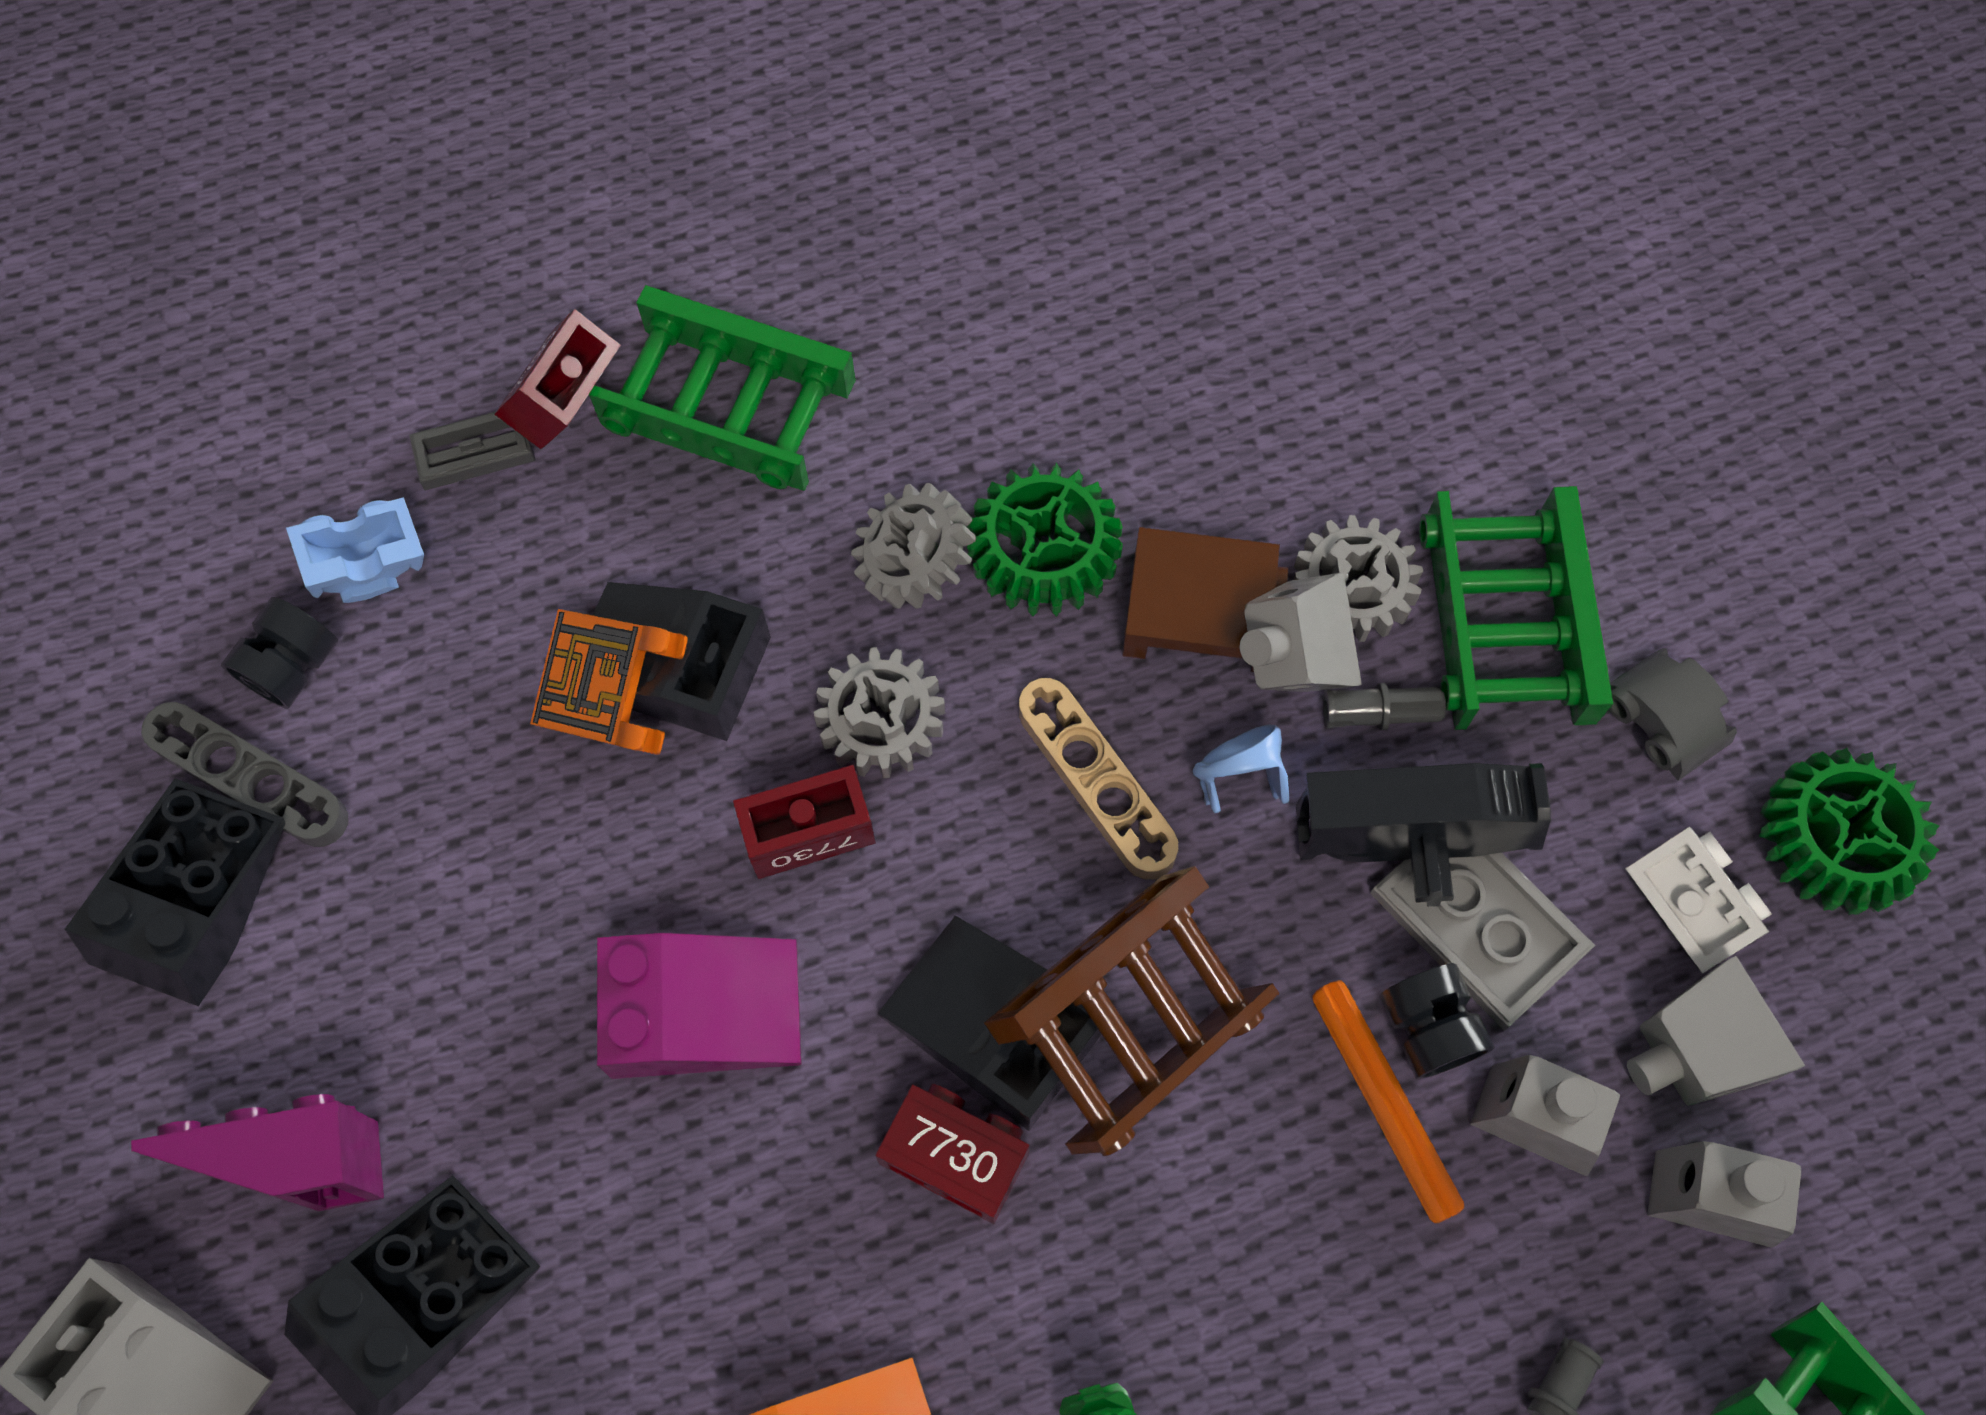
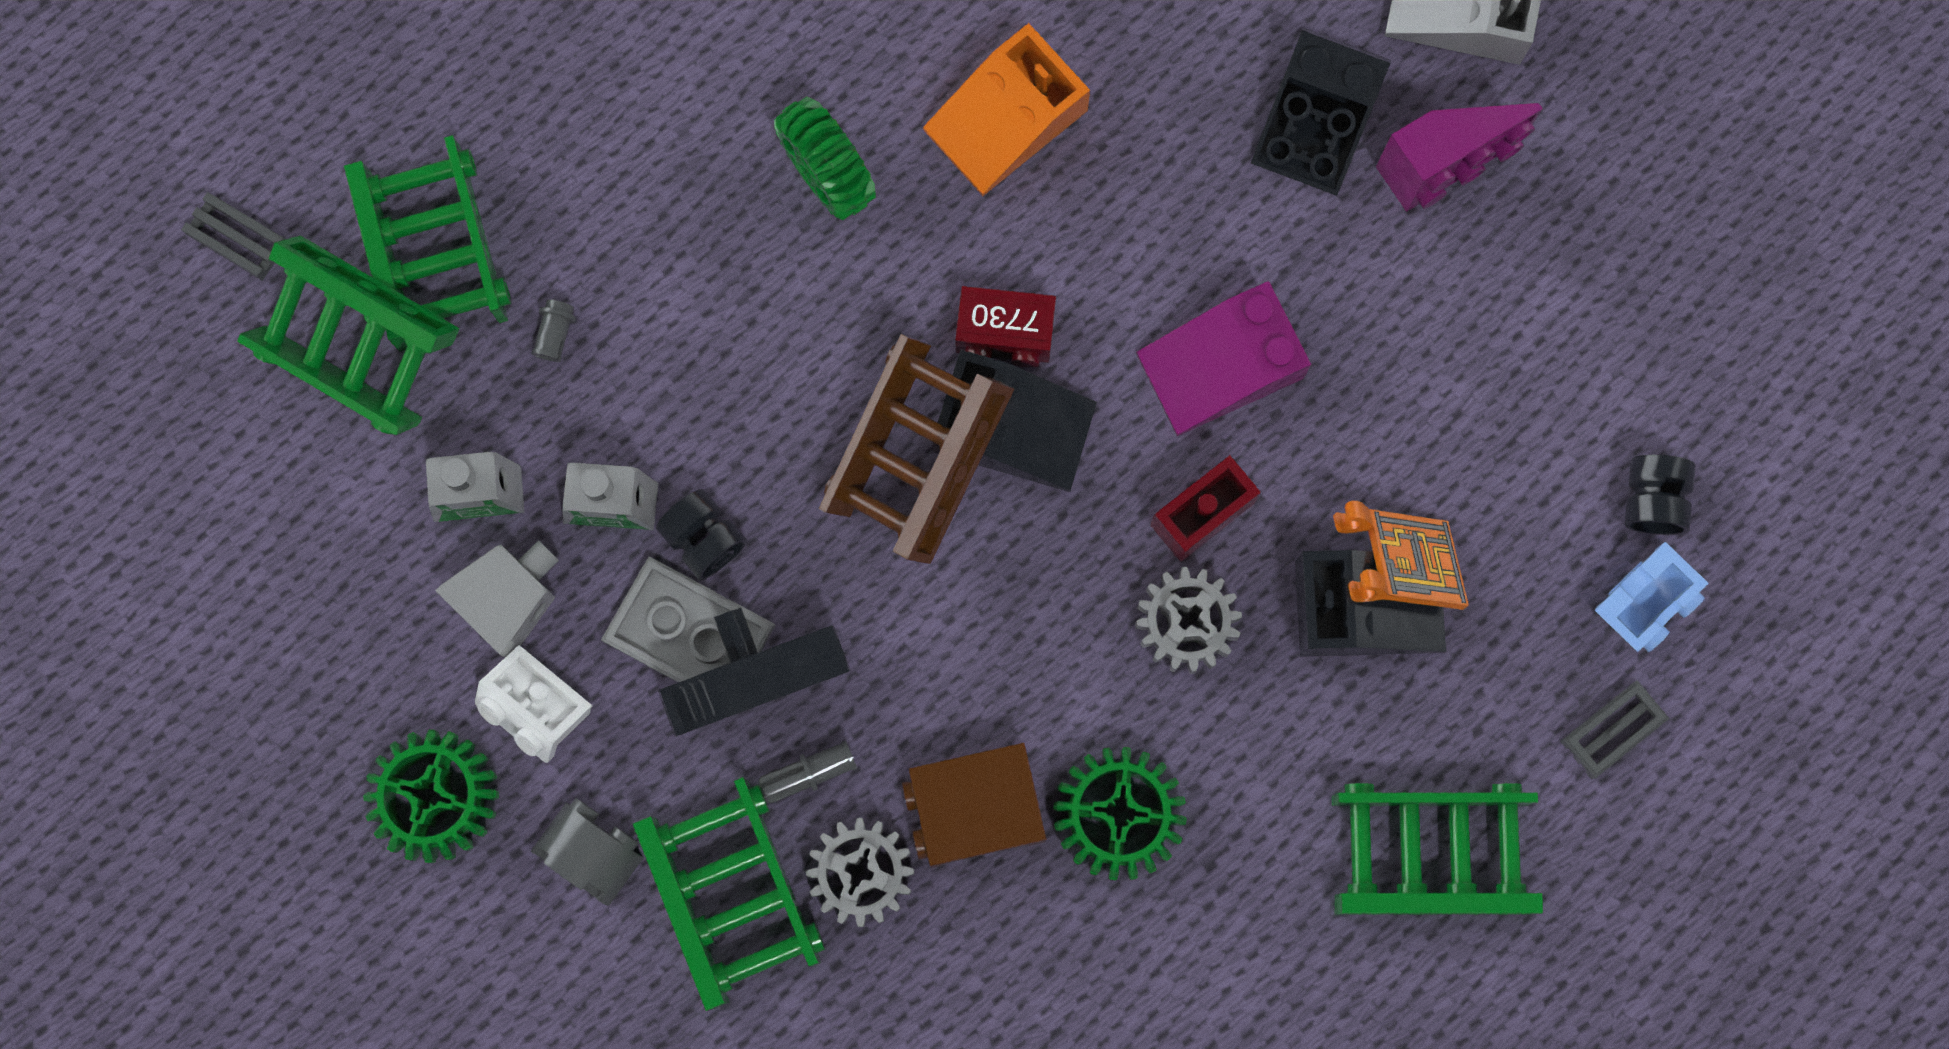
camera: 160 degrees right, 10 degrees up
black slope [64,778,285,1007] -> none
dark grey beam [141,702,348,847] -> none
dark red brick [494,309,621,449] -> none
light grey gear [851,483,976,609] -> none
tan beam [1019,678,1178,879] -> none
light blue piece [1193,724,1289,813] -> none
light grey torso [1240,572,1362,692] -> none
orange axle [1313,980,1464,1223] -> none

